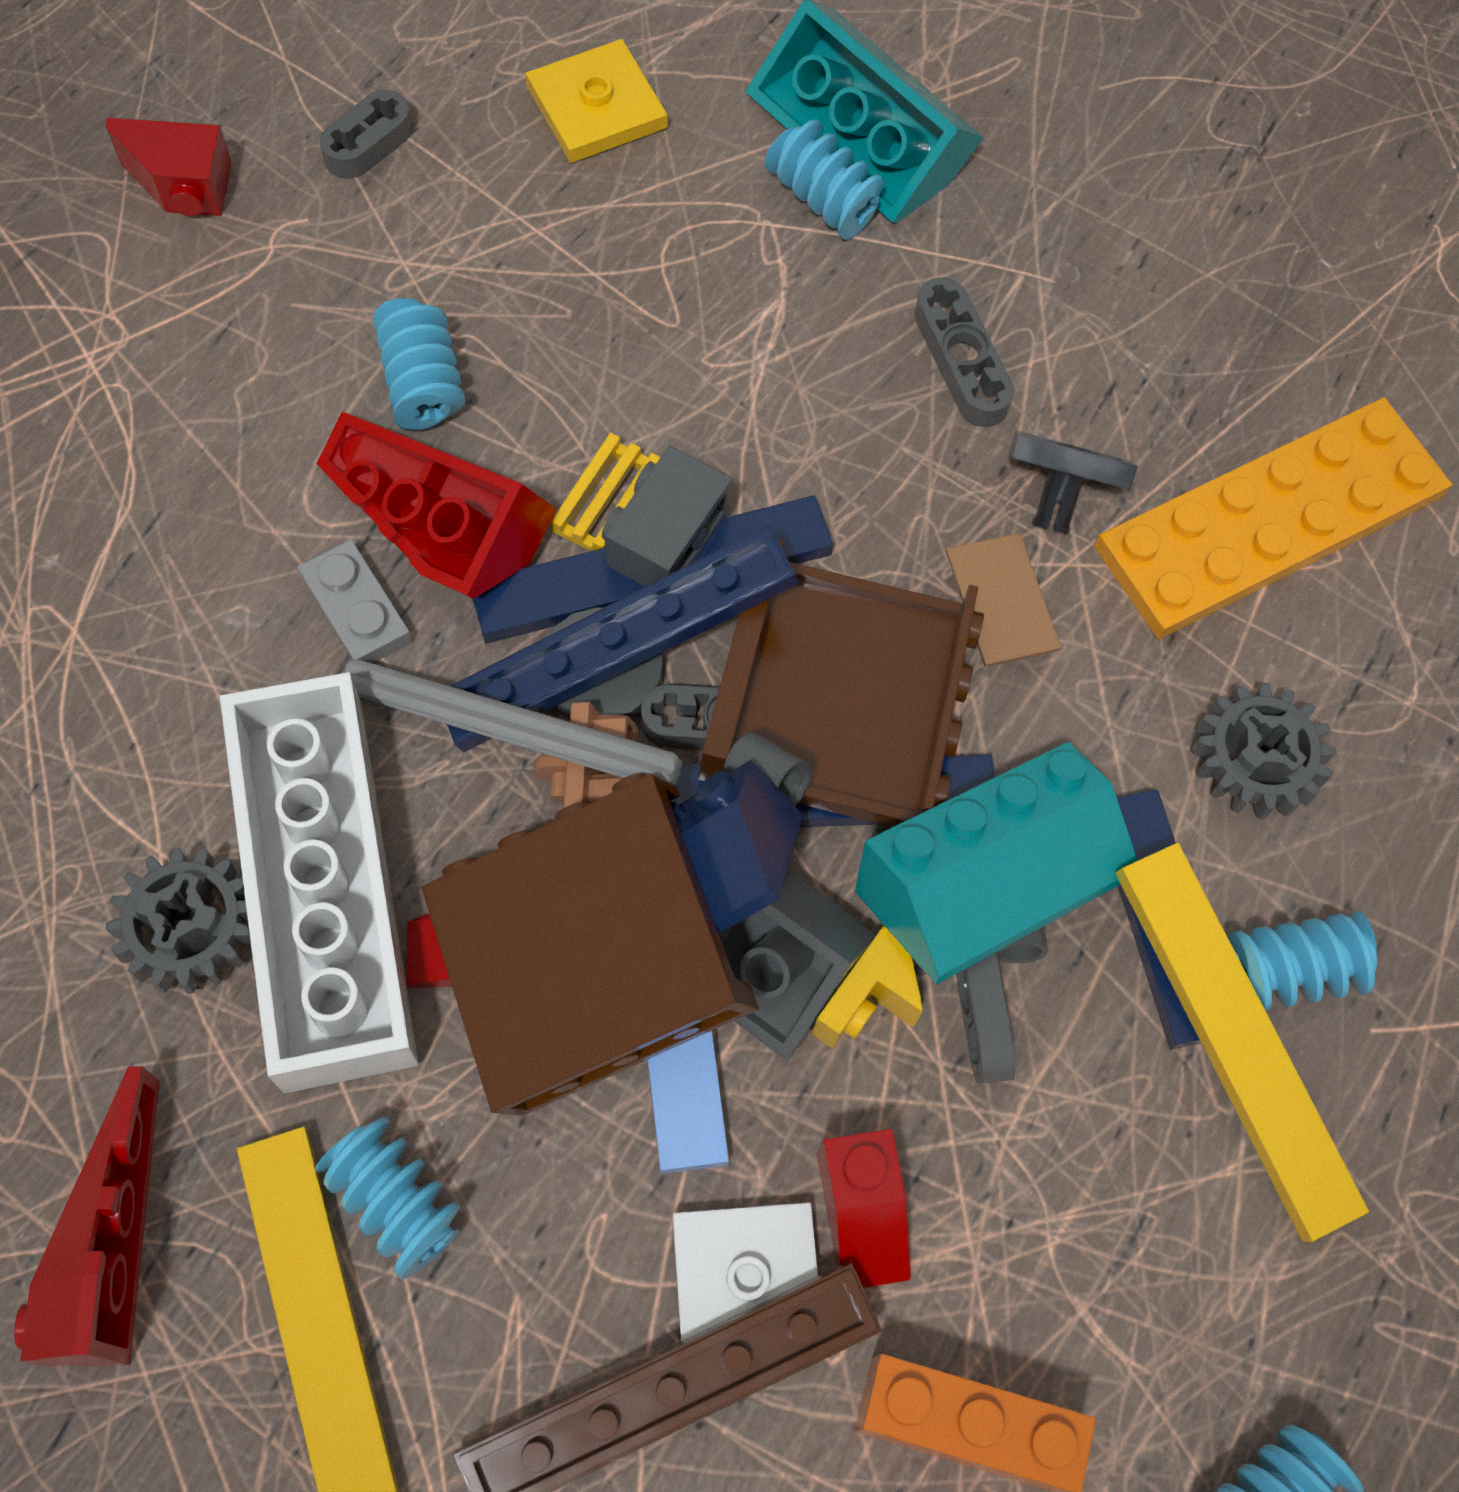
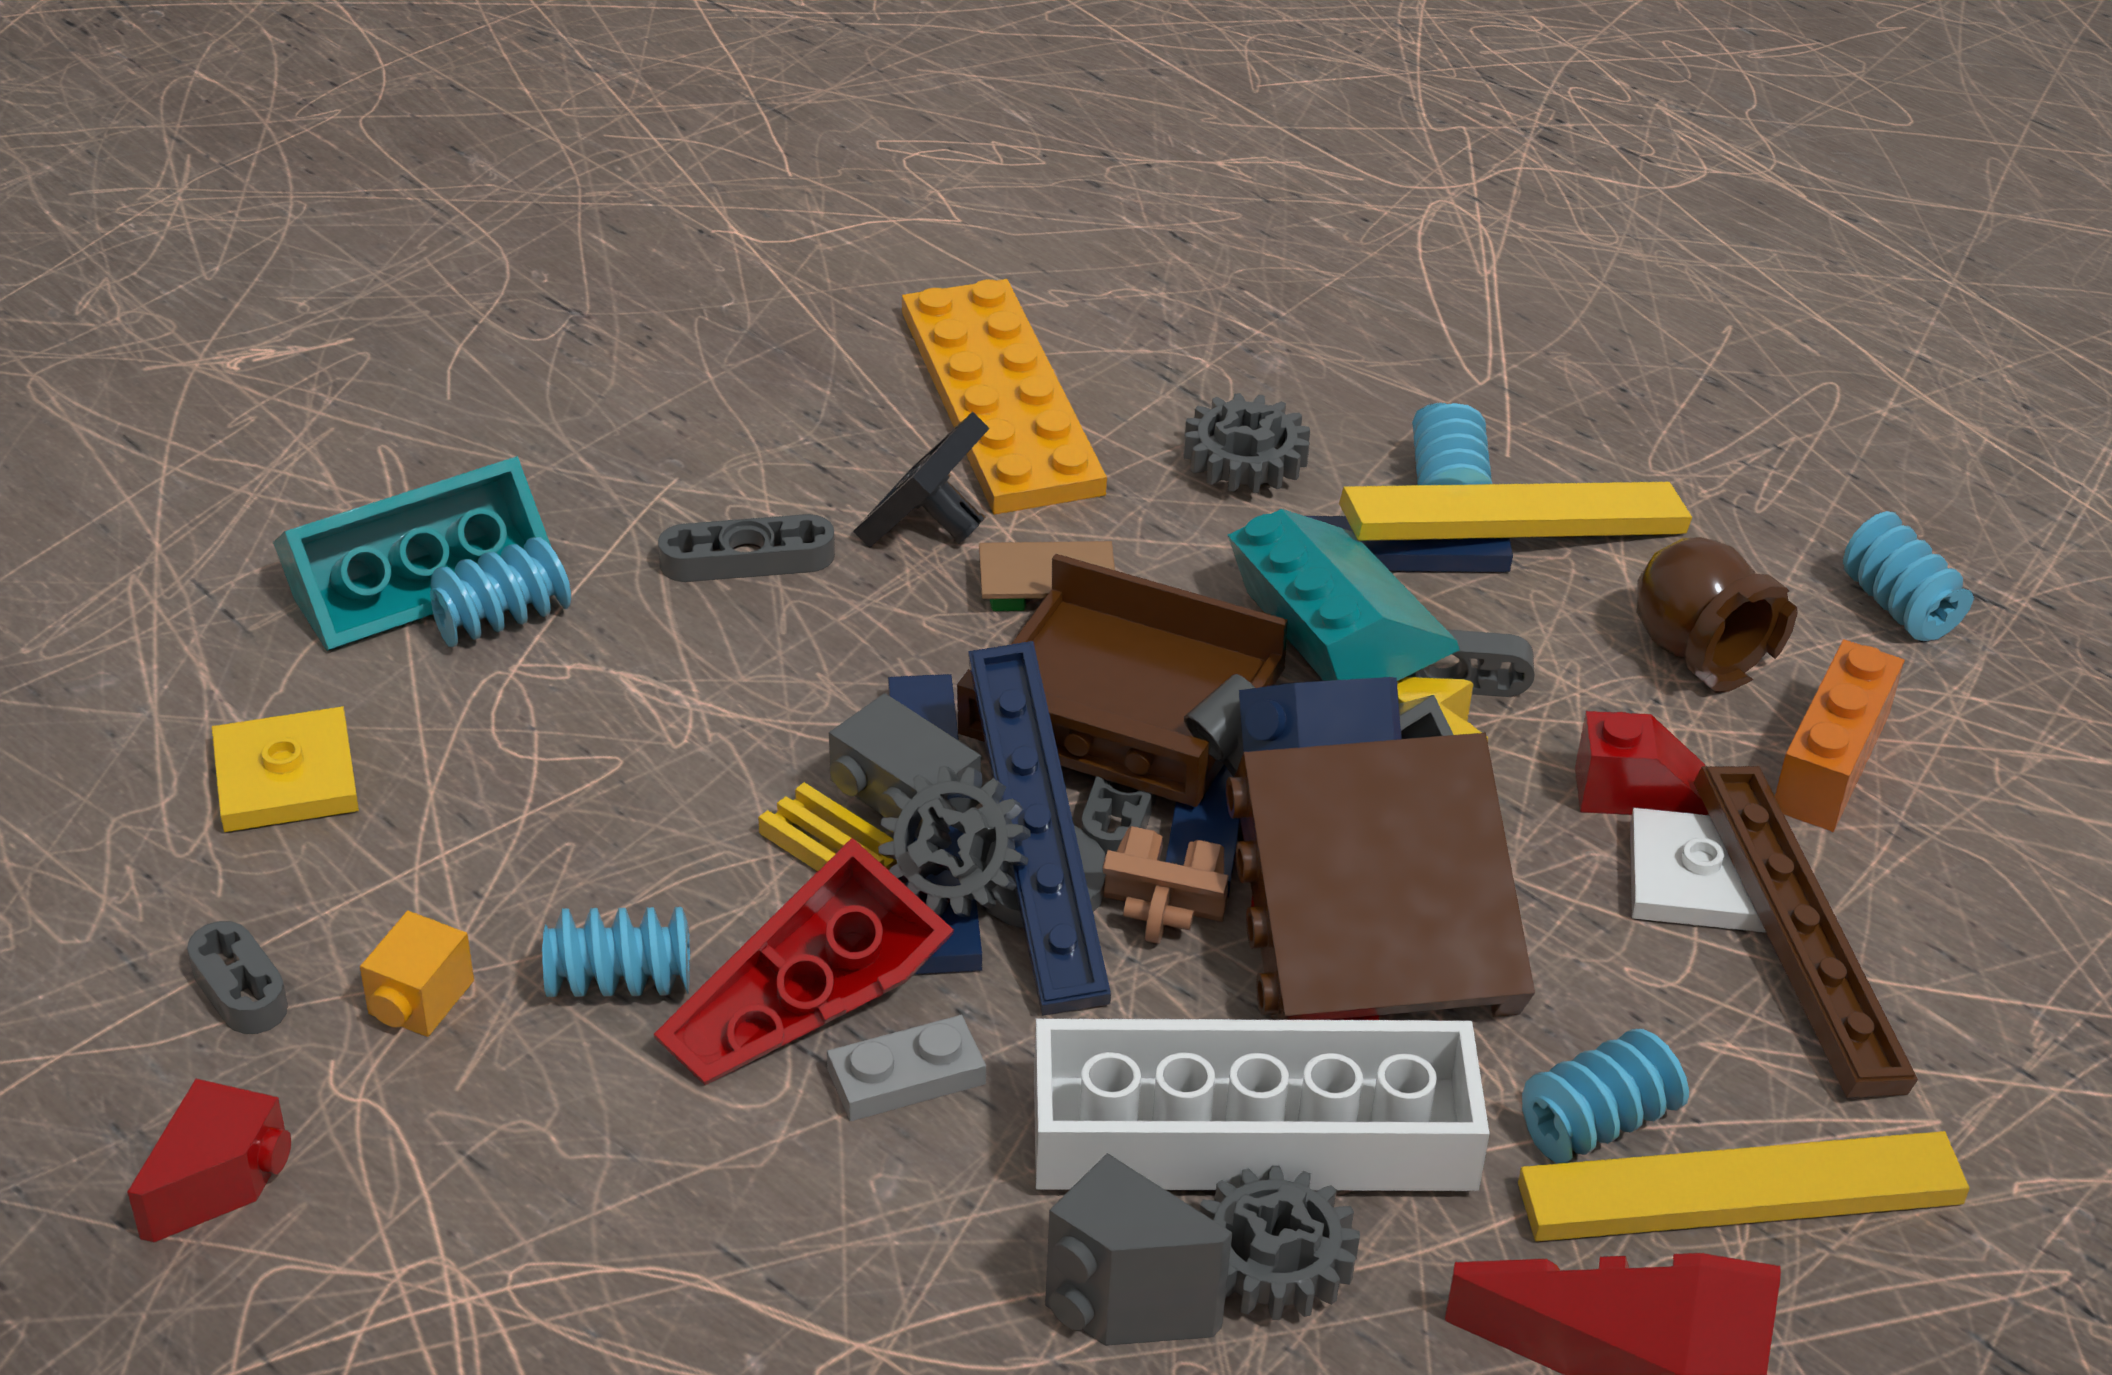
camera: 75 degrees left, 25 degrees down
light grey axle [344,659,682,786] -> none
light blue tile [647,1031,729,1174] -> none
none -> light orange brick [360,910,474,1037]
none -> dark grey gear [878,766,1031,917]
none -> dark grey slope [1045,1153,1232,1346]
none -> reddish brown tile [1636,537,1798,692]

